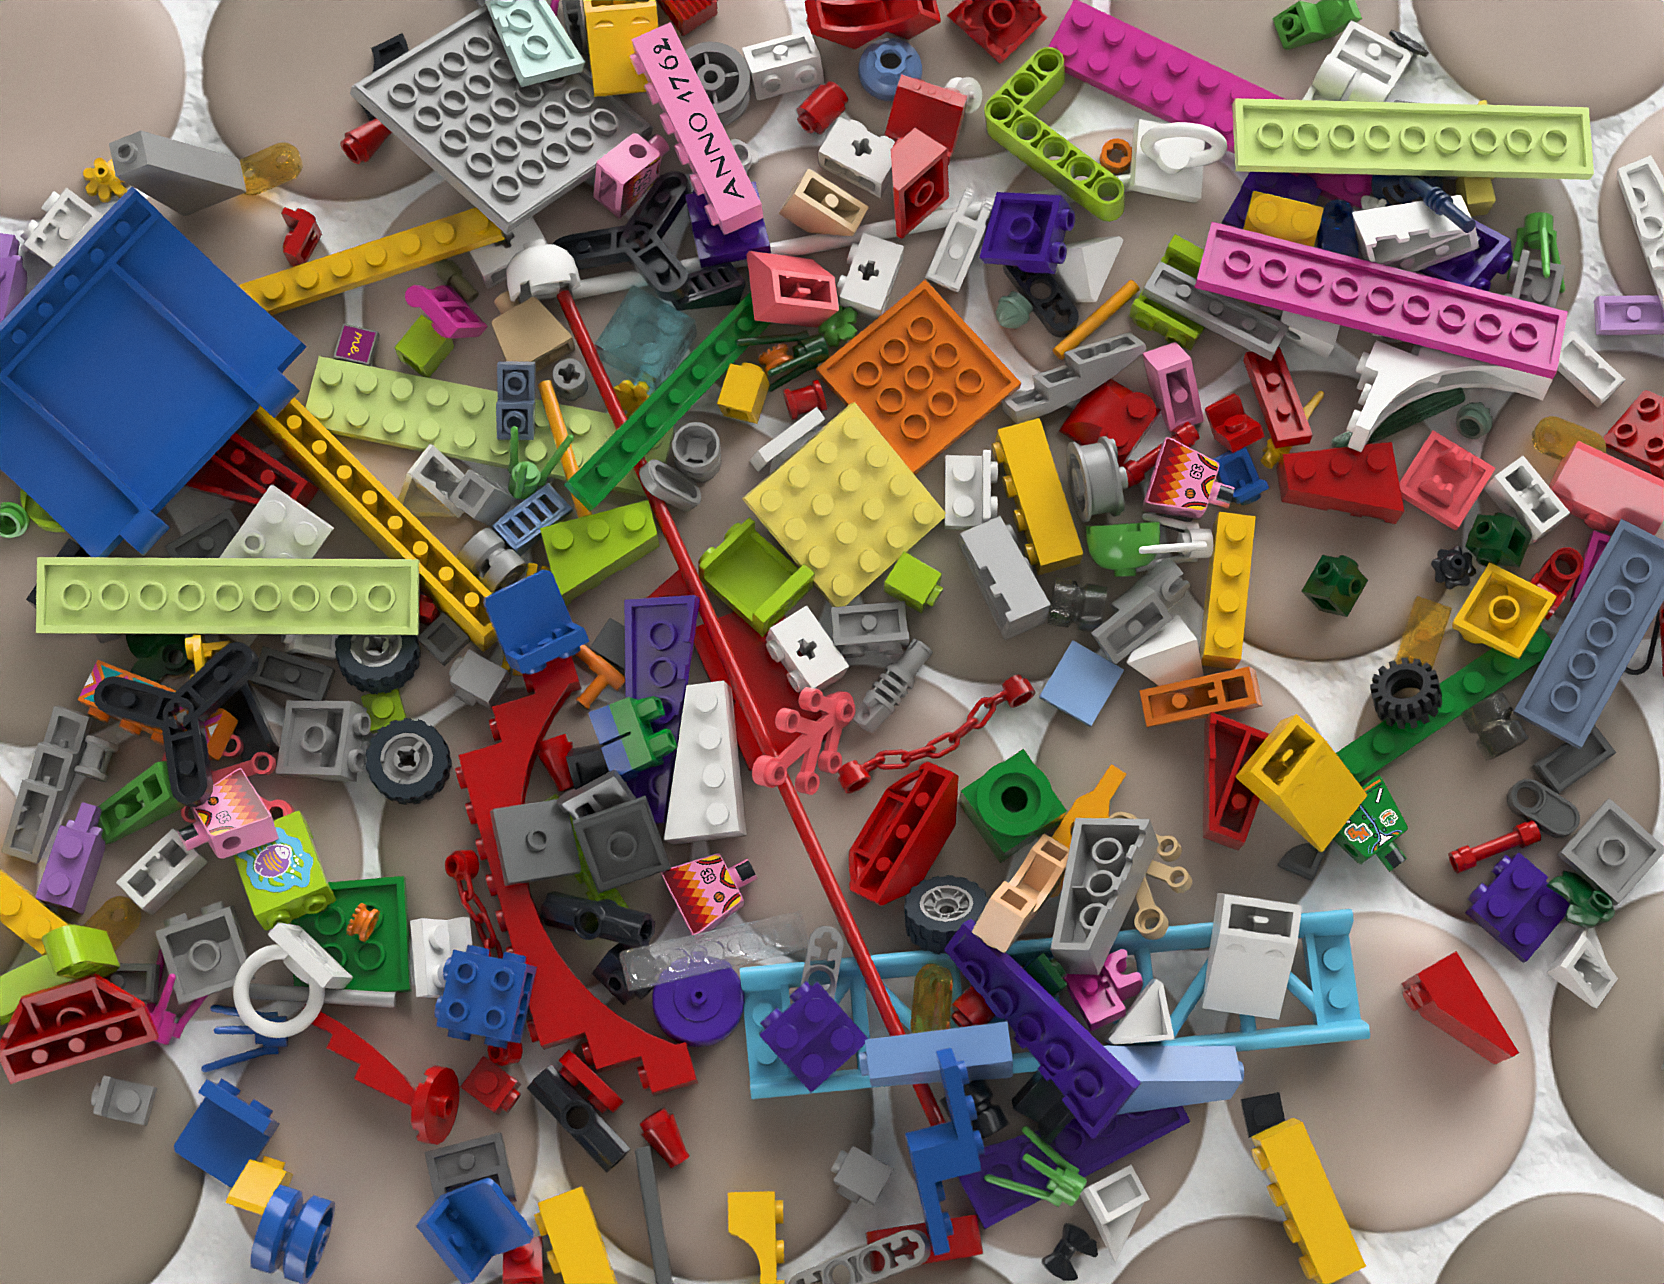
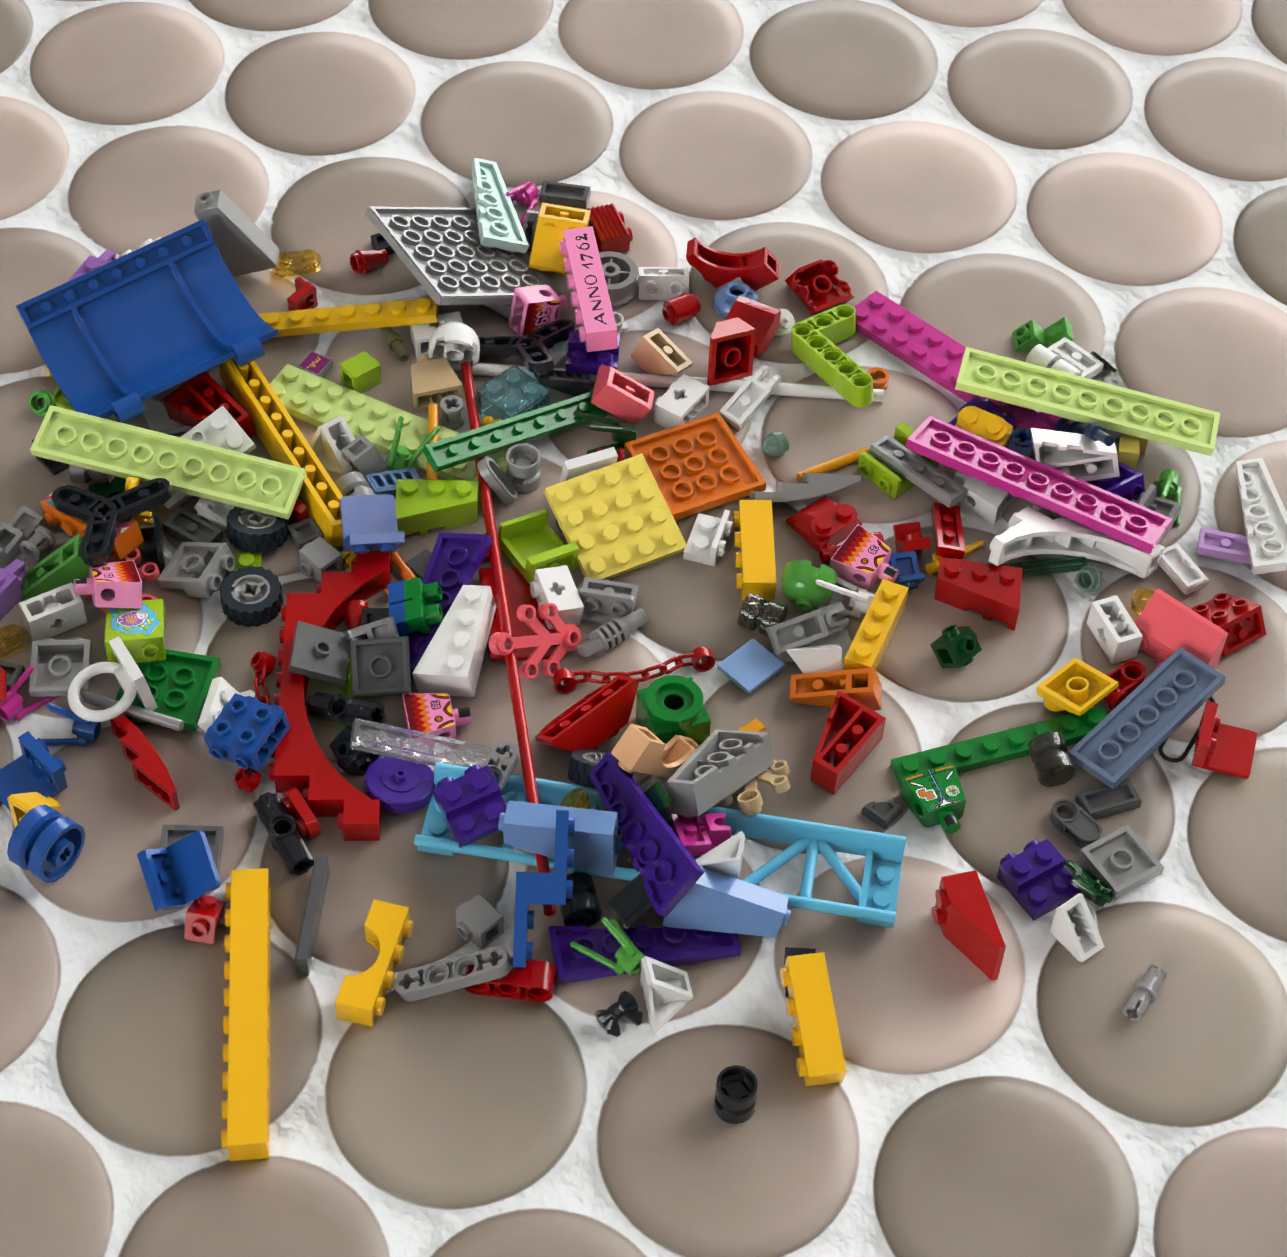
camera: 15 degrees right, 25 degrees down
orange bush [346,903,380,942] -> none
dark pink plate [405,285,488,338] -> none
red plate [411,1065,460,1145] -> none
red bracket [460,1056,521,1115] -> none
sand blue slope [496,361,535,440] -> none
red cone [639,1107,690,1169] -> none
yellow brick [717,363,770,424] -> none
orange bush [758,343,794,376] -> none
white brick [818,116,895,198] -> none
bright green plant [818,305,858,347] -> none
lime brick [884,552,944,614] -> none
wedge [958,516,1051,640] -> none
dark purple plate [979,192,1075,274] -> none
black beam [1003,265,1079,337] -> none
white slope [1051,236,1124,303] -> none
light grey wheel [1066,436,1128,522] -> none
white tile [1129,119,1227,203] -> none
bright pink slope [1142,342,1204,433] -> none
white slope [1202,893,1302,1020] -> none
yellow slope [1235,714,1367,852] -> none
black tyre [1370,658,1442,729] -> none
clear yellow plate [1394,596,1452,669] -> none
coral plate [1399,430,1496,531] -> none
black plant [1431,546,1476,590] -> none
red bar [1448,820,1541,874] -> none
dark green brick [1465,512,1532,567] -> none

